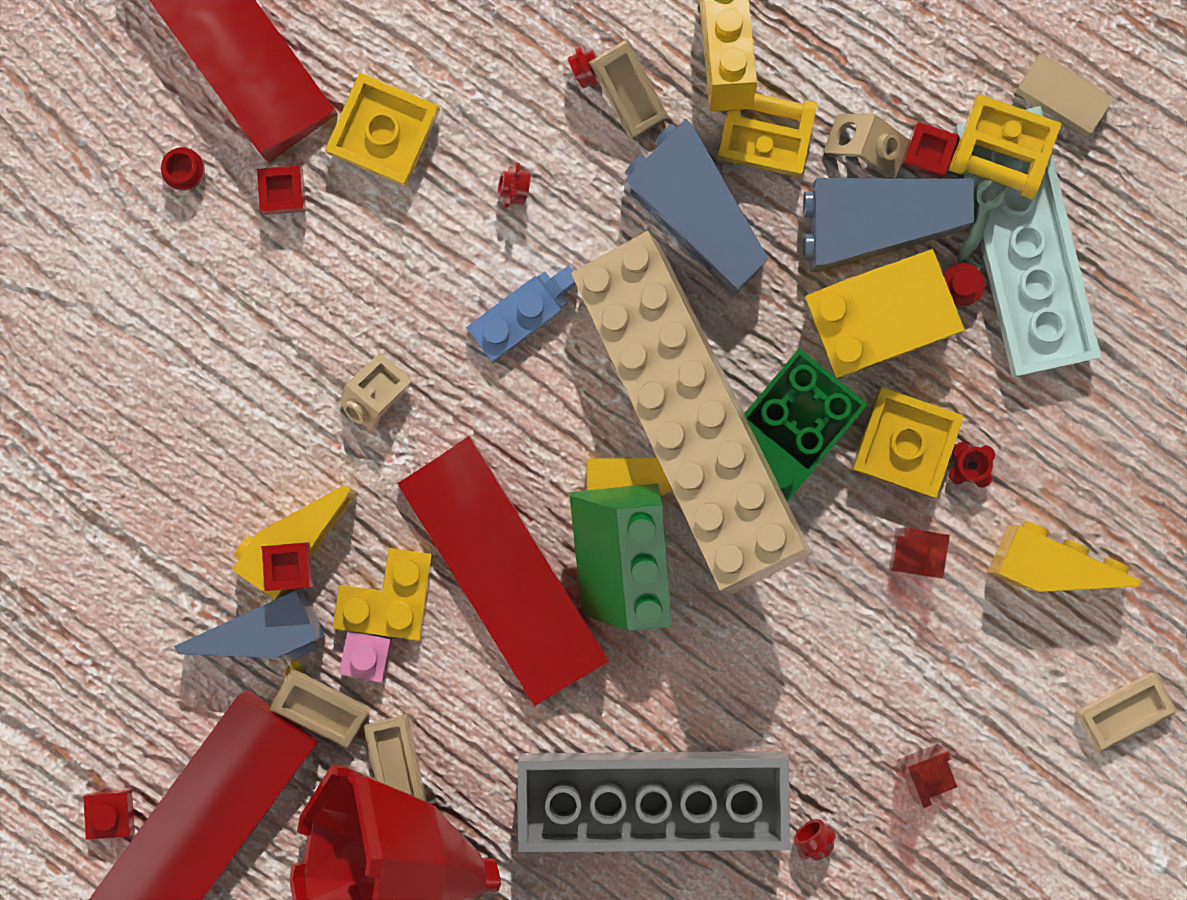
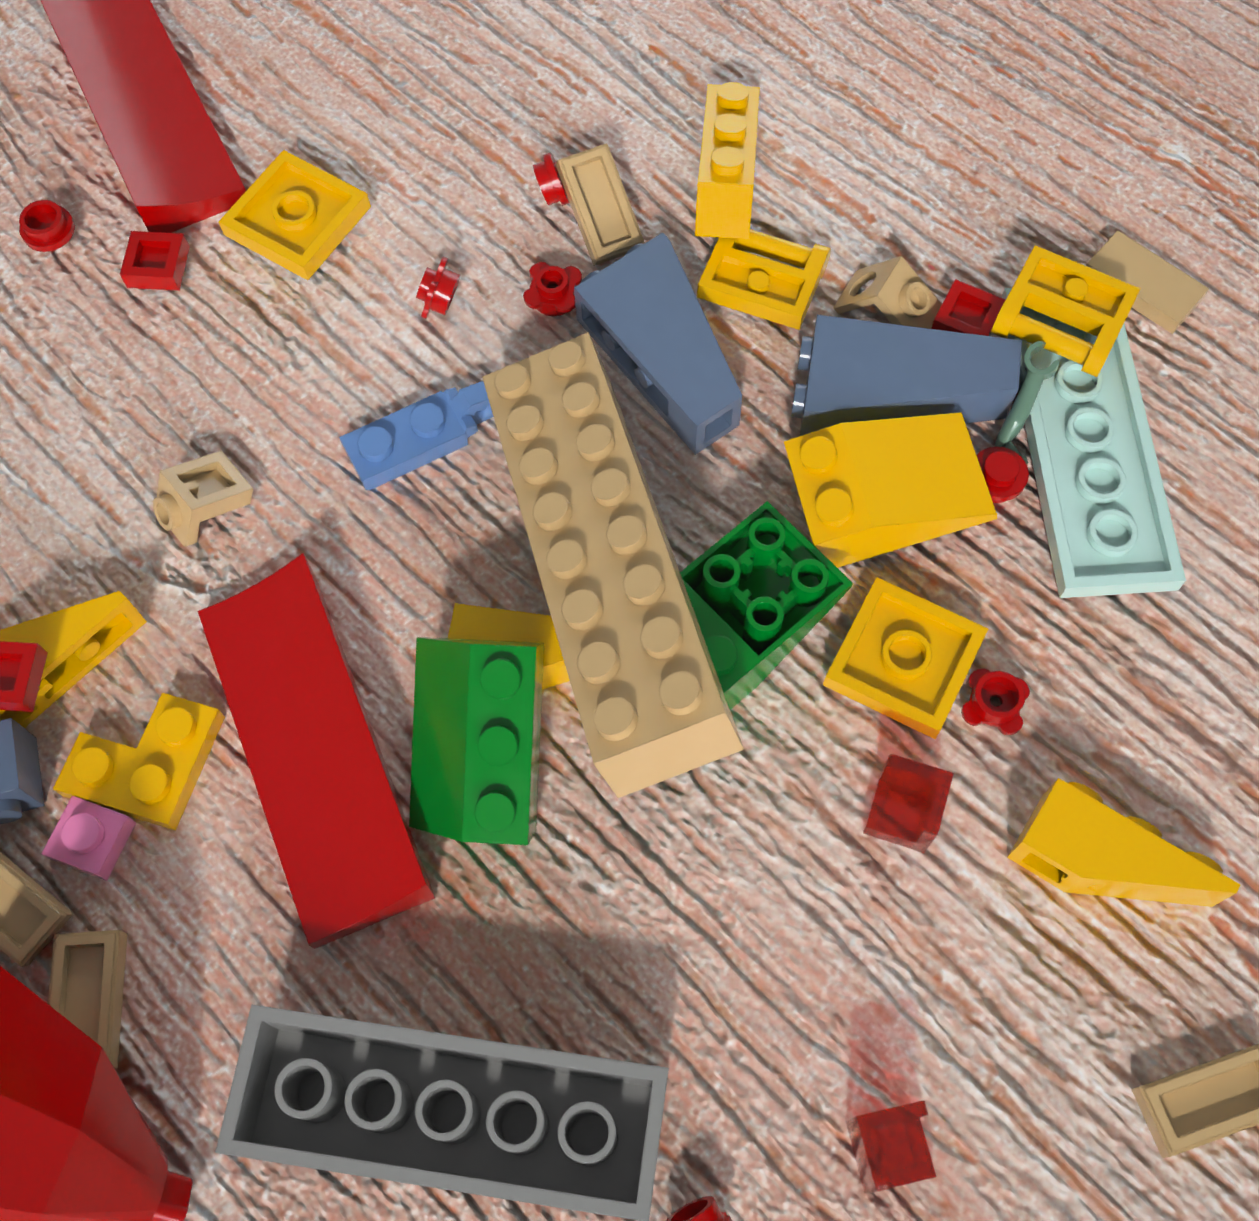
camera: 10 degrees right, 20 degrees down
none -> red plate [523,262,582,317]

